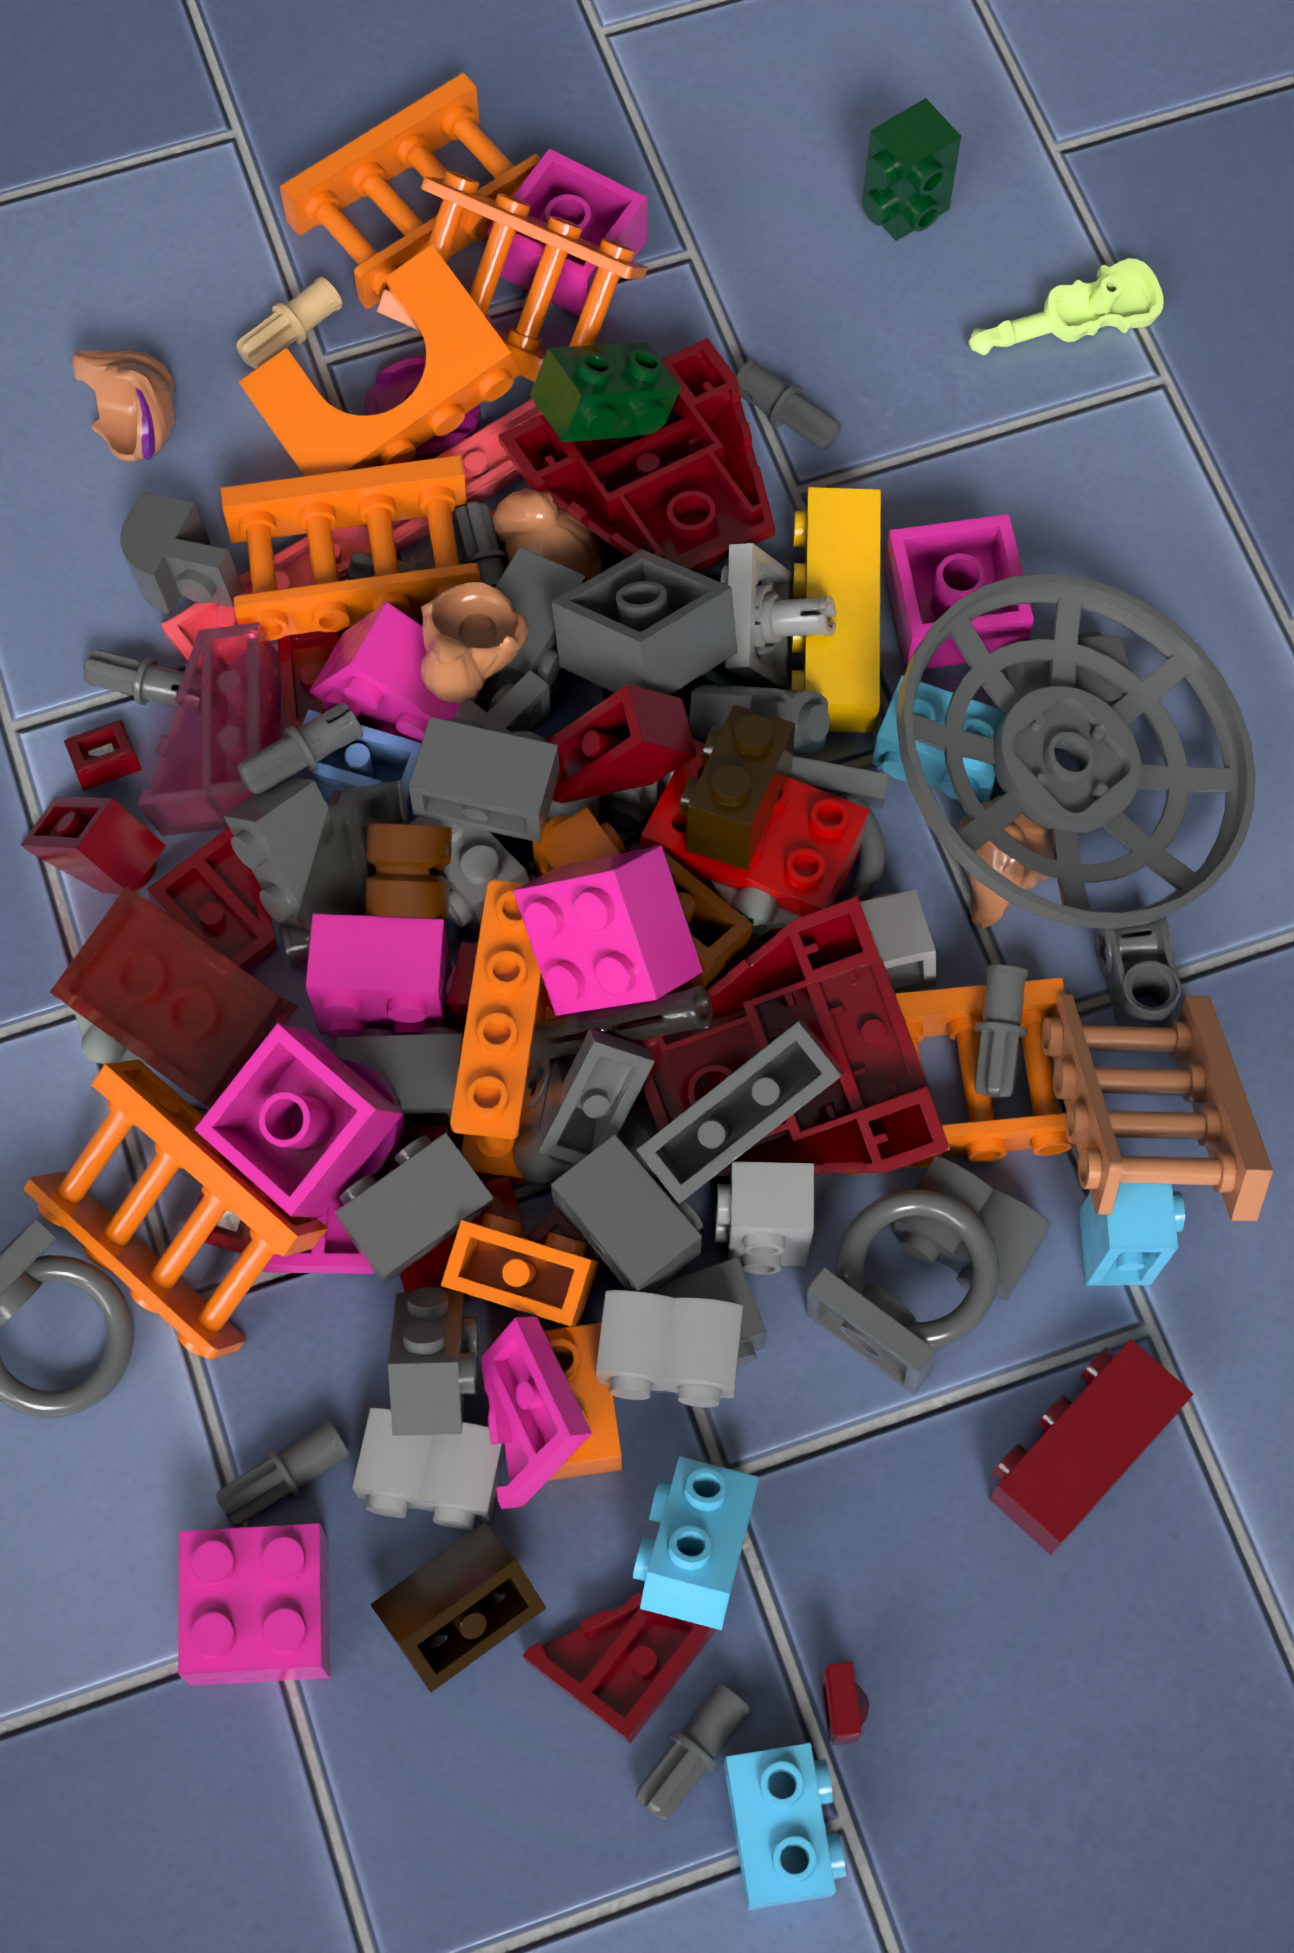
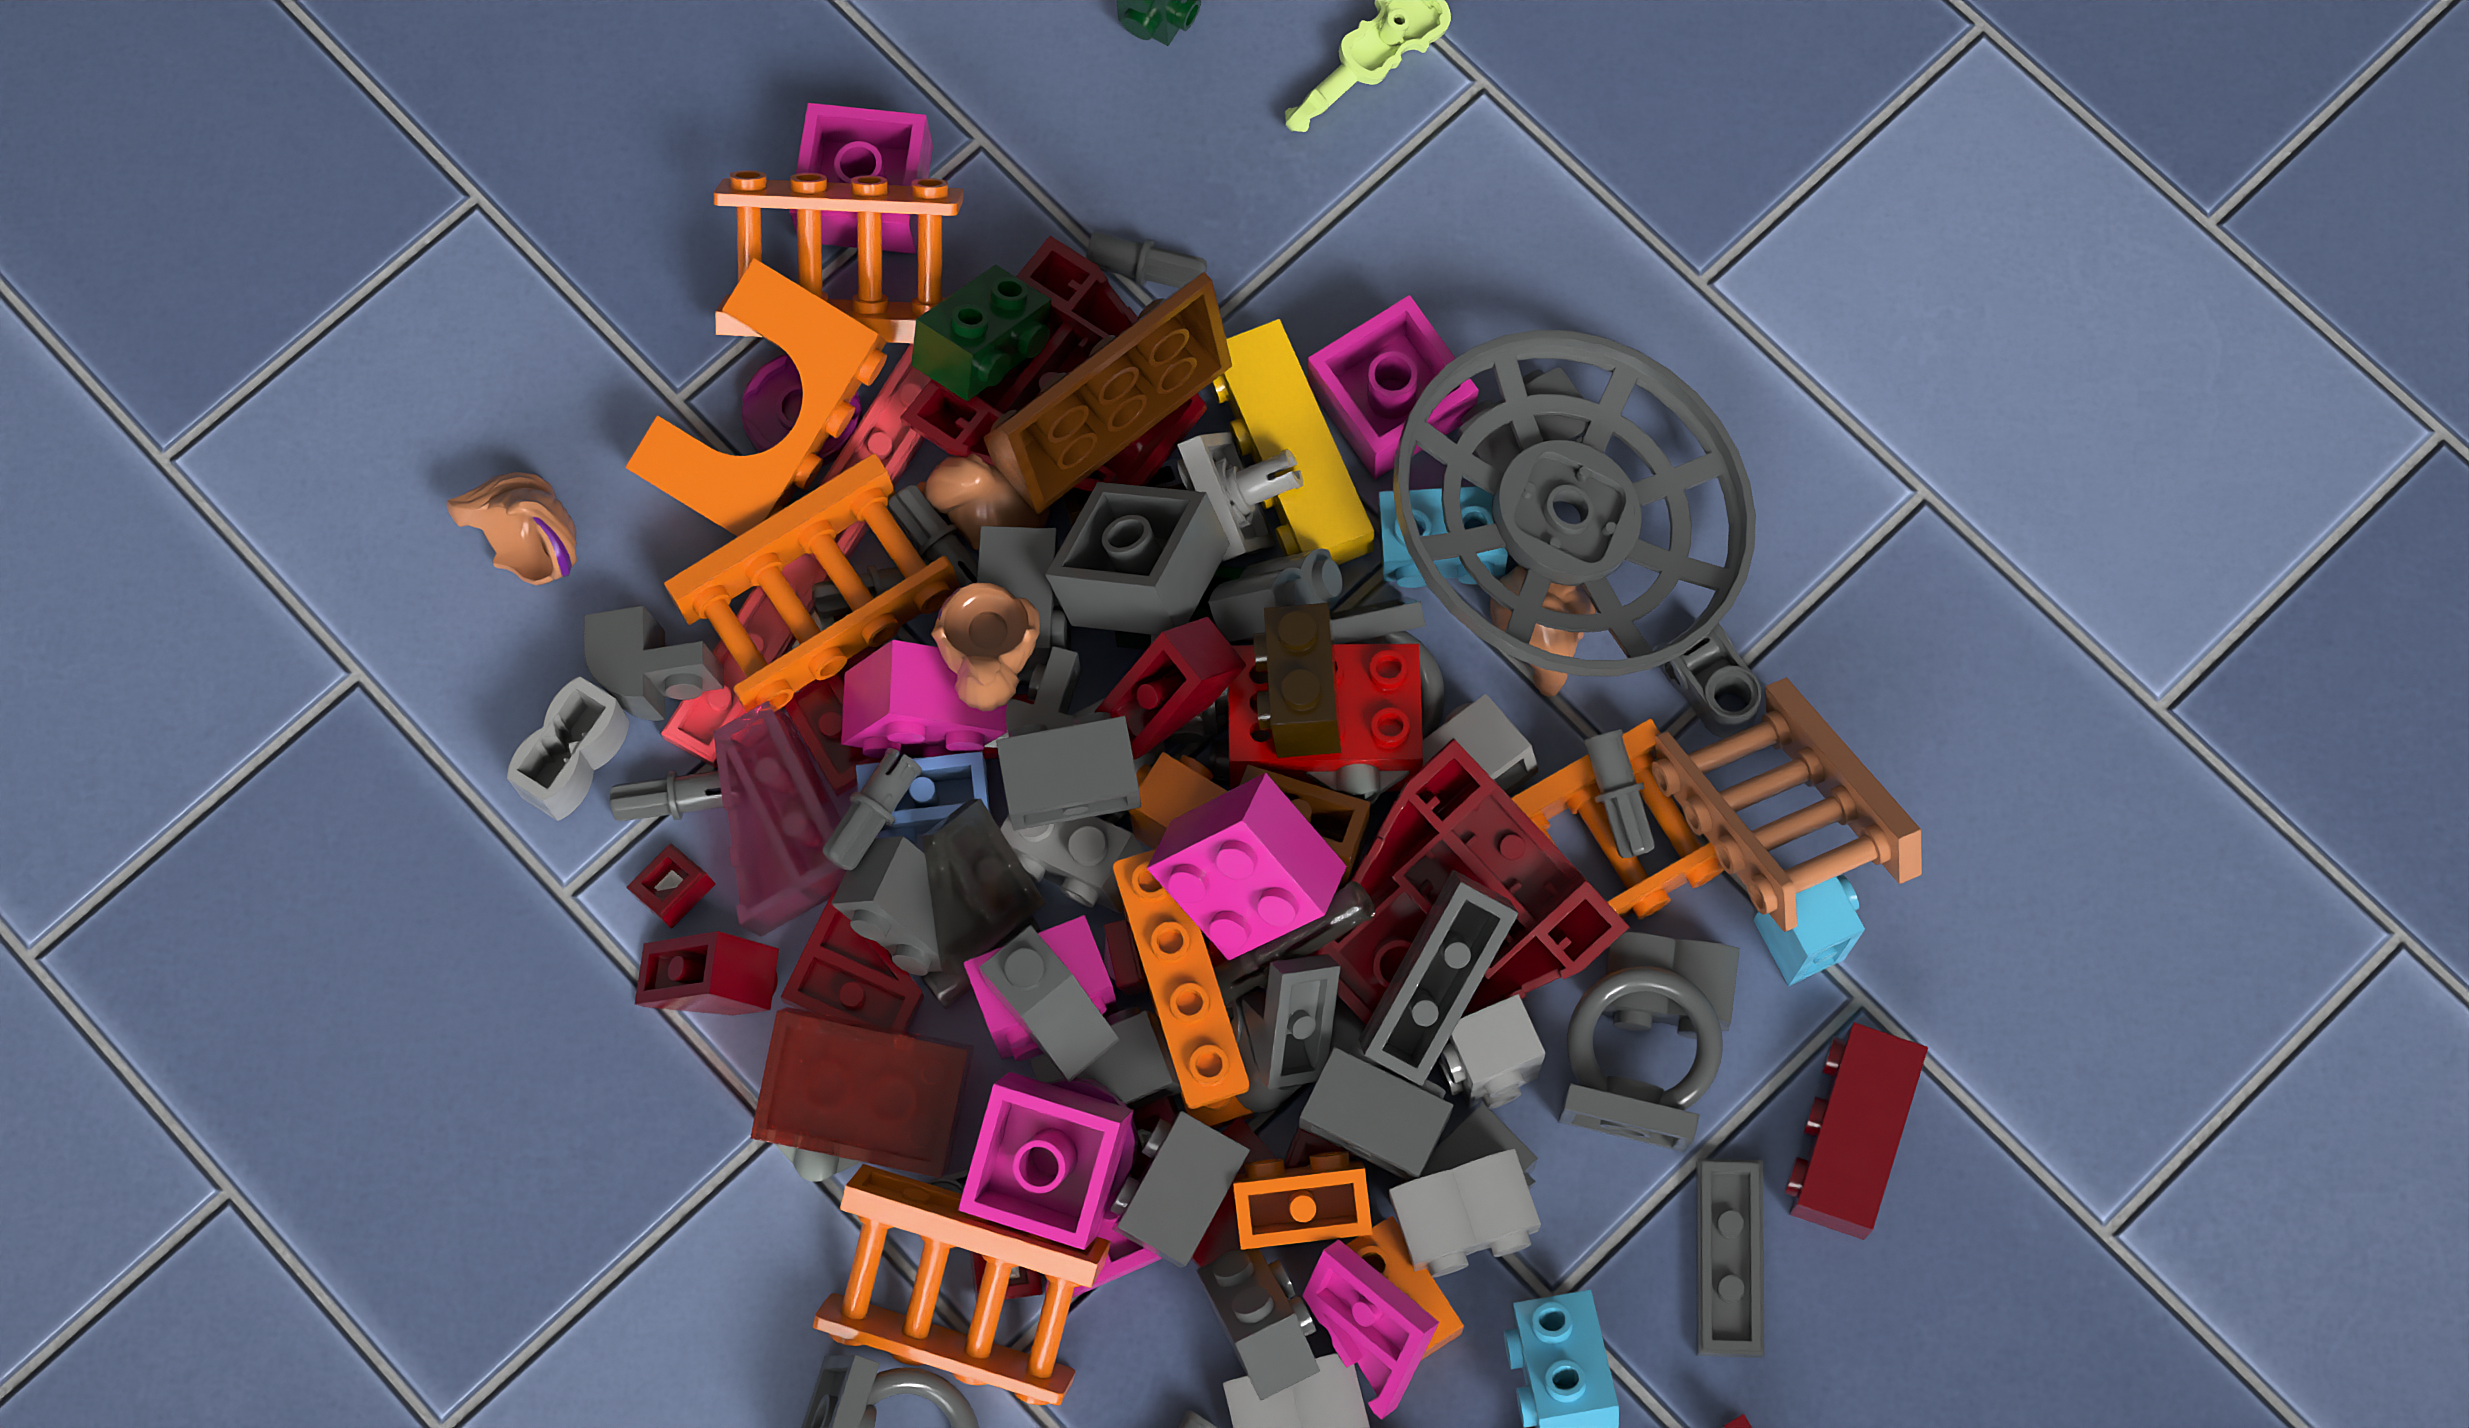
camera: 20 degrees left, 5 degrees up
tan axle [236,277,343,369] -> none
orange fence [280,73,541,309] -> none
reddish brown wheel [364,824,452,918] -> none
none -> light grey brick [507,676,629,821]
none -> dark grey slope [979,925,1119,1082]
none -> reddish brown slope [983,272,1232,515]
none -> dark grey tile [1696,1158,1764,1358]

